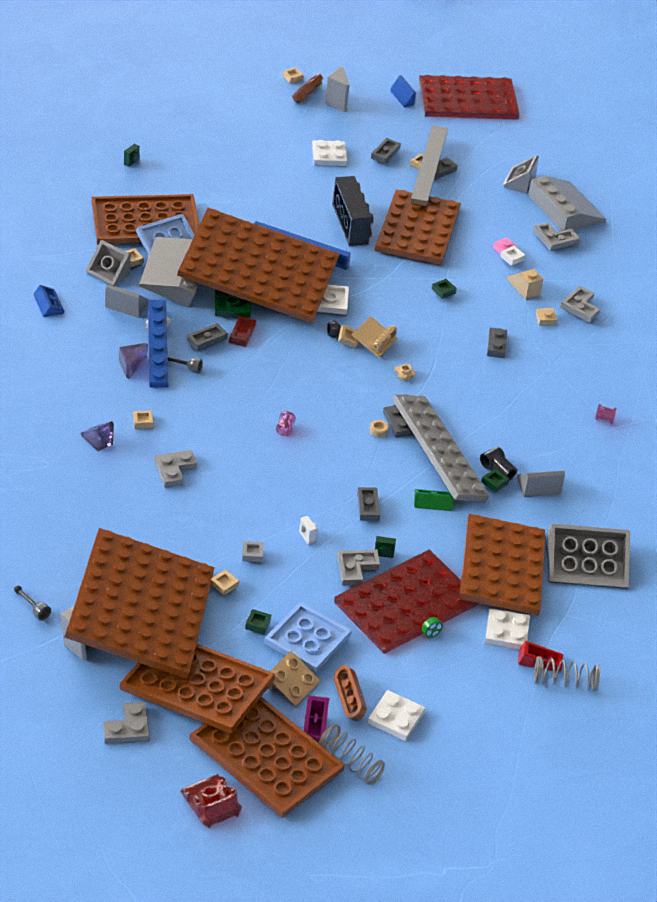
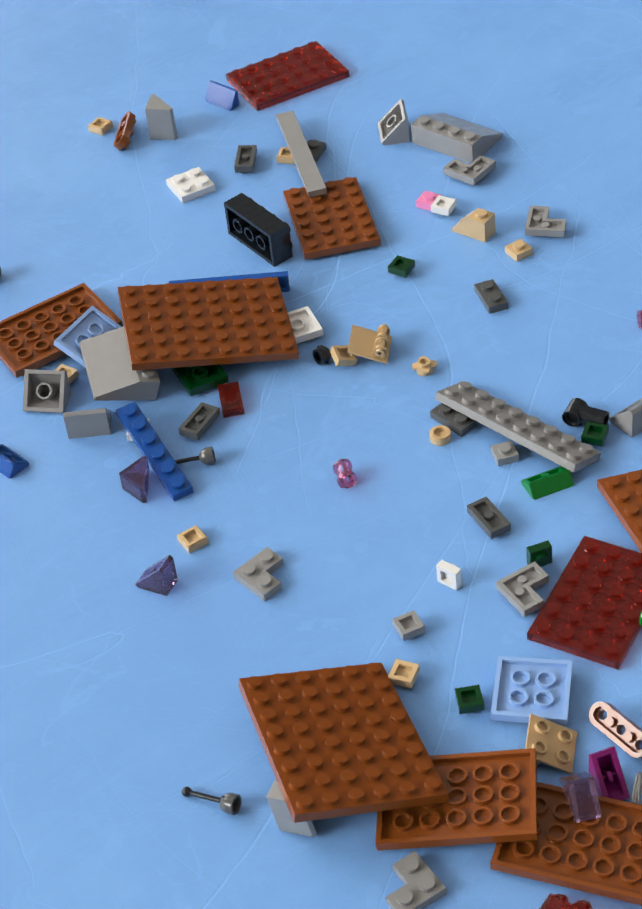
camera: 15 degrees left, 0 degrees up
none -> light grey plate [491,440,519,466]
none -> clear purple slope [560,772,602,823]

